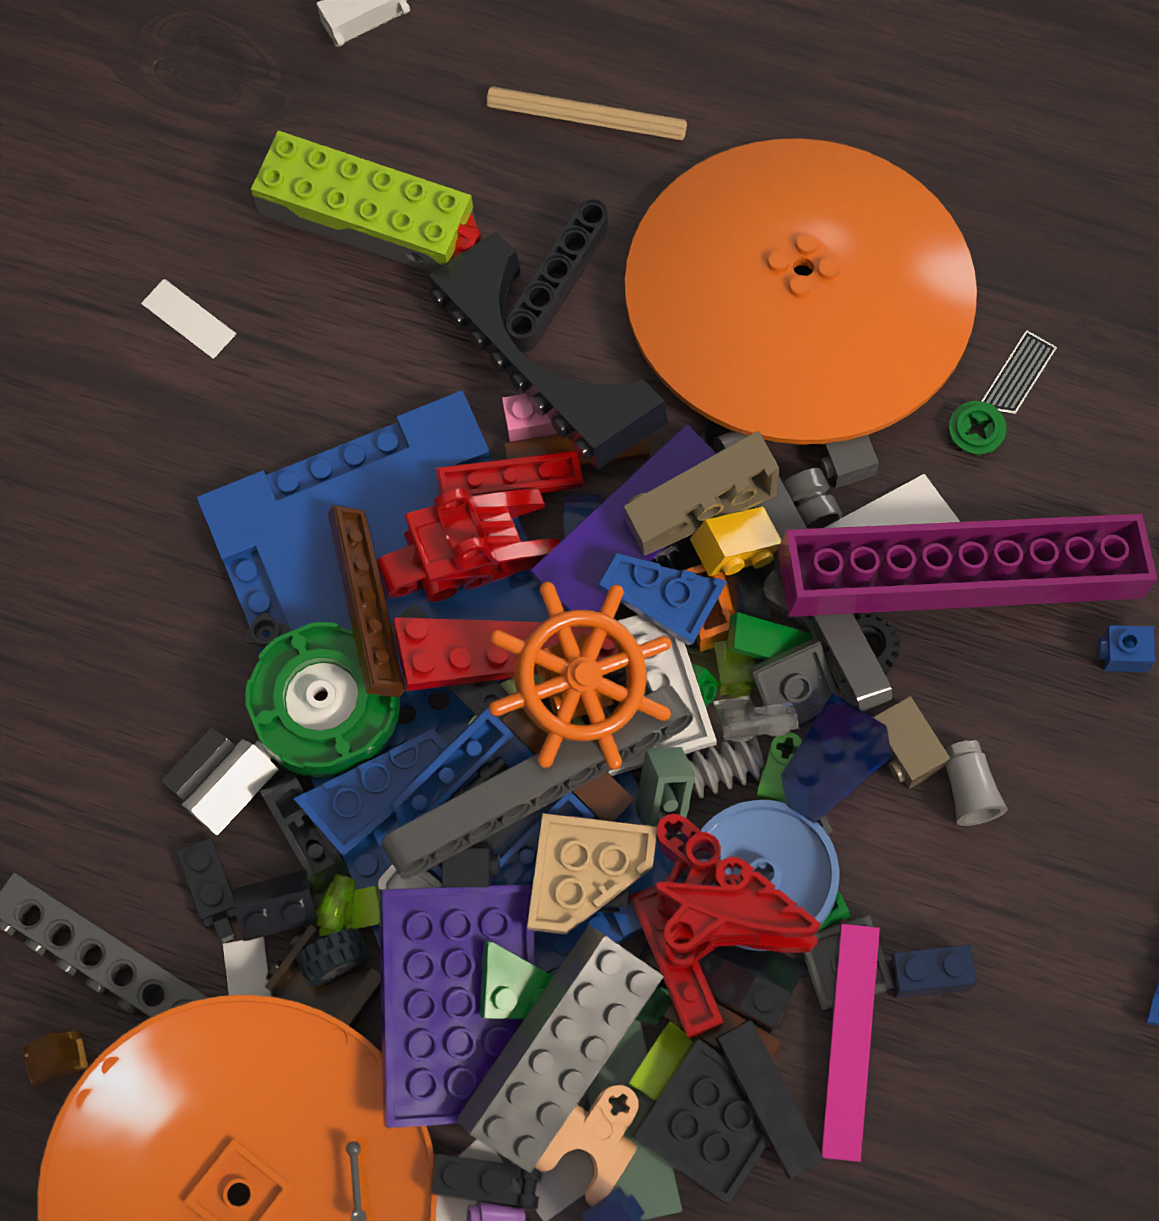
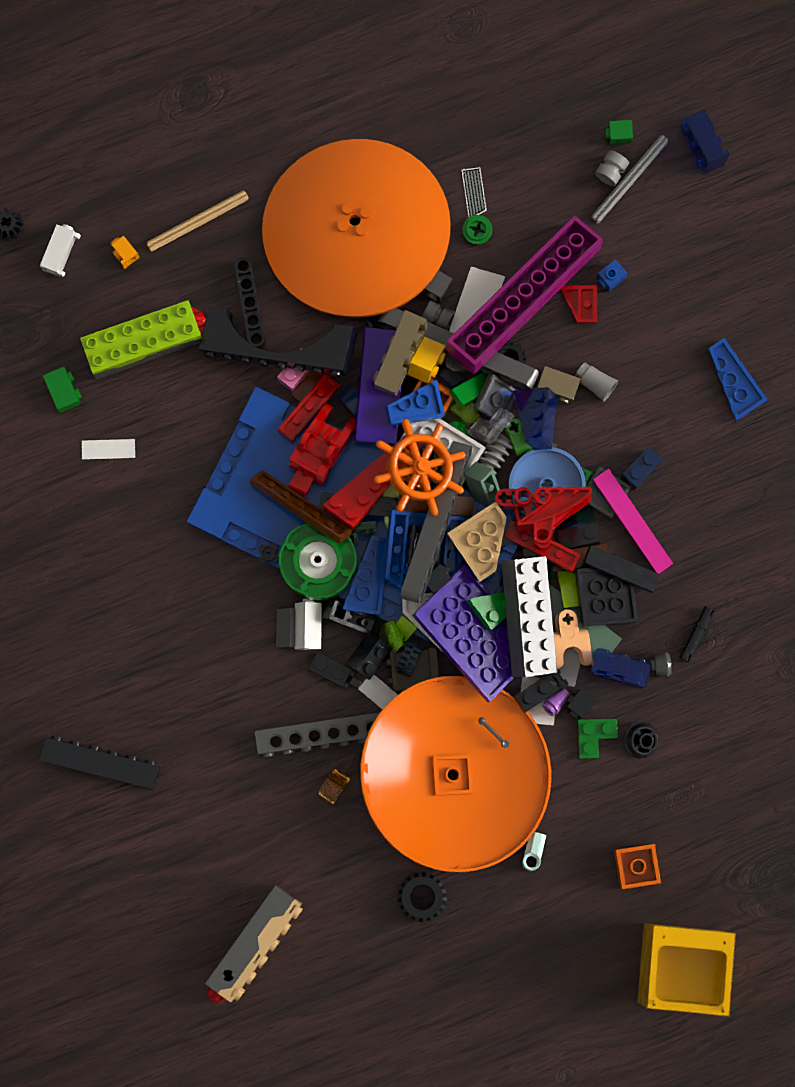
camera: 45 degrees left, 10 degrees up
none -> green brick [43,367,82,413]
none -> light orange brick [111,236,139,269]
none -> clear green bracket [350,521,376,544]
none -> red wing [561,285,597,324]

